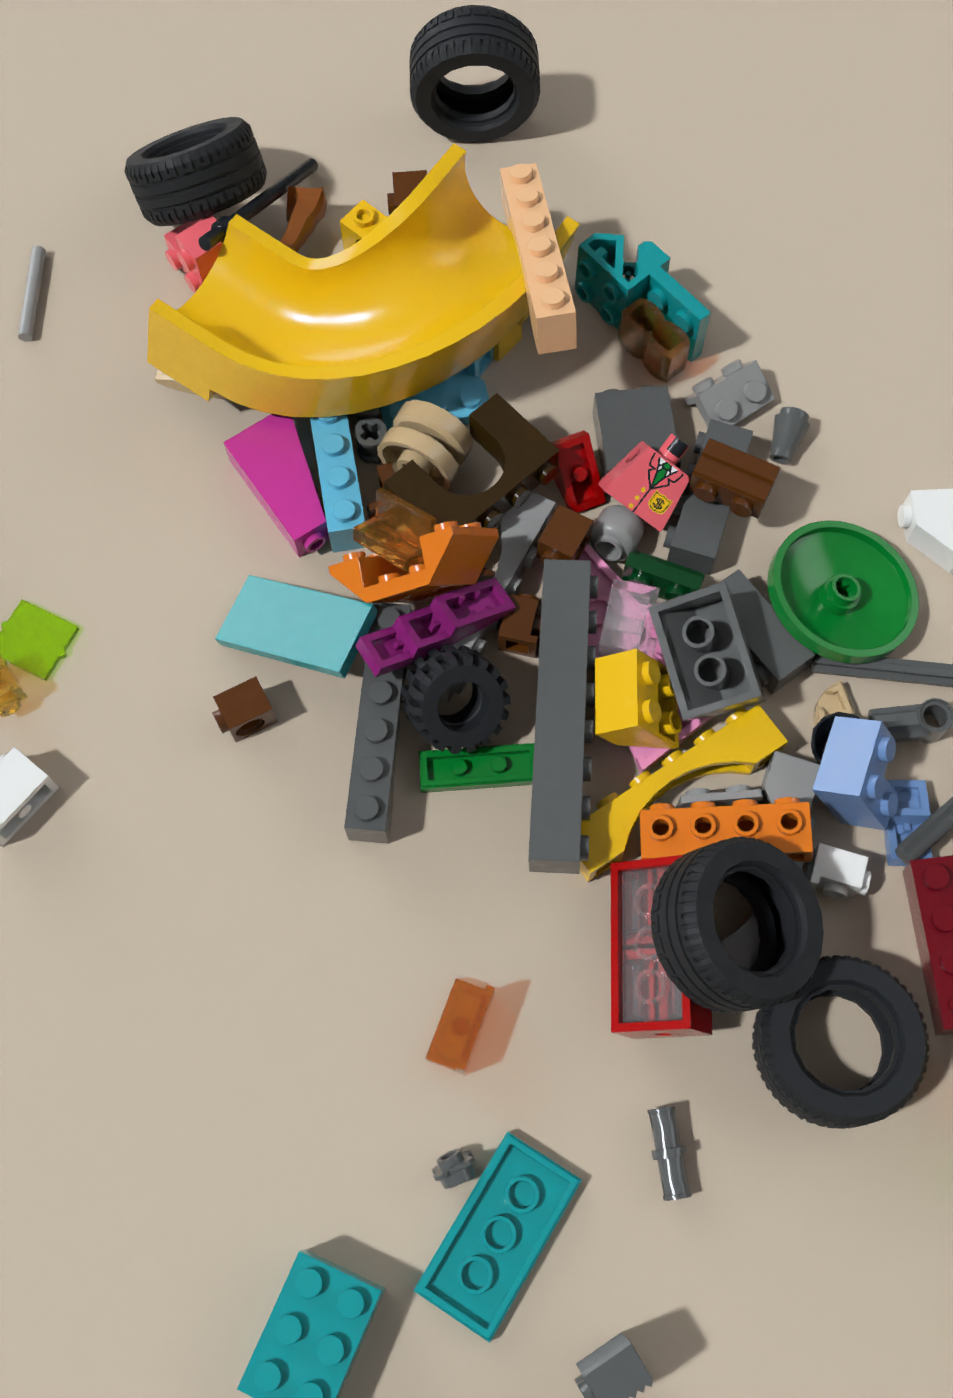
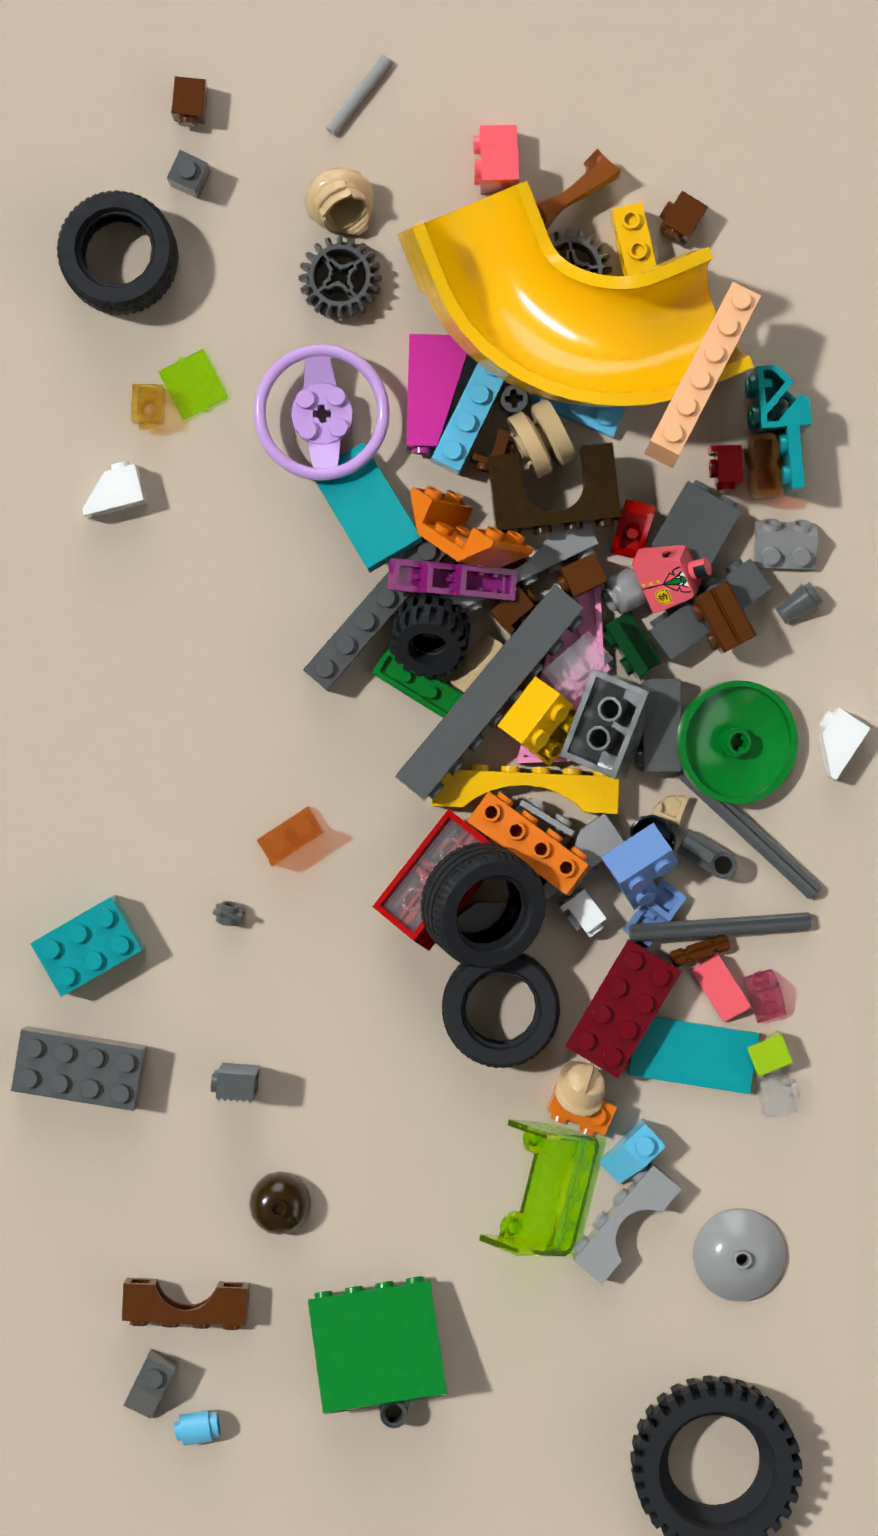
camera: 35 degrees right, 20 degrees up
black tyre [124,117,267,226] -> none
black bar [198,158,318,251] -> none
reddish brown brick [212,676,278,742] -> none
clear orange panel [353,487,436,572] -> none
black tyre [409,5,540,142] -> none
teal tile [413,1131,582,1343] -> none
dark grey pin [647,1106,692,1201] -> none
none -> lavender piece [253,344,390,480]
none -> dark grey gear [298,236,382,321]
none -> tan helmet [304,167,374,236]
none -> tan slope [448,634,503,694]
none -> red brick [708,445,743,491]

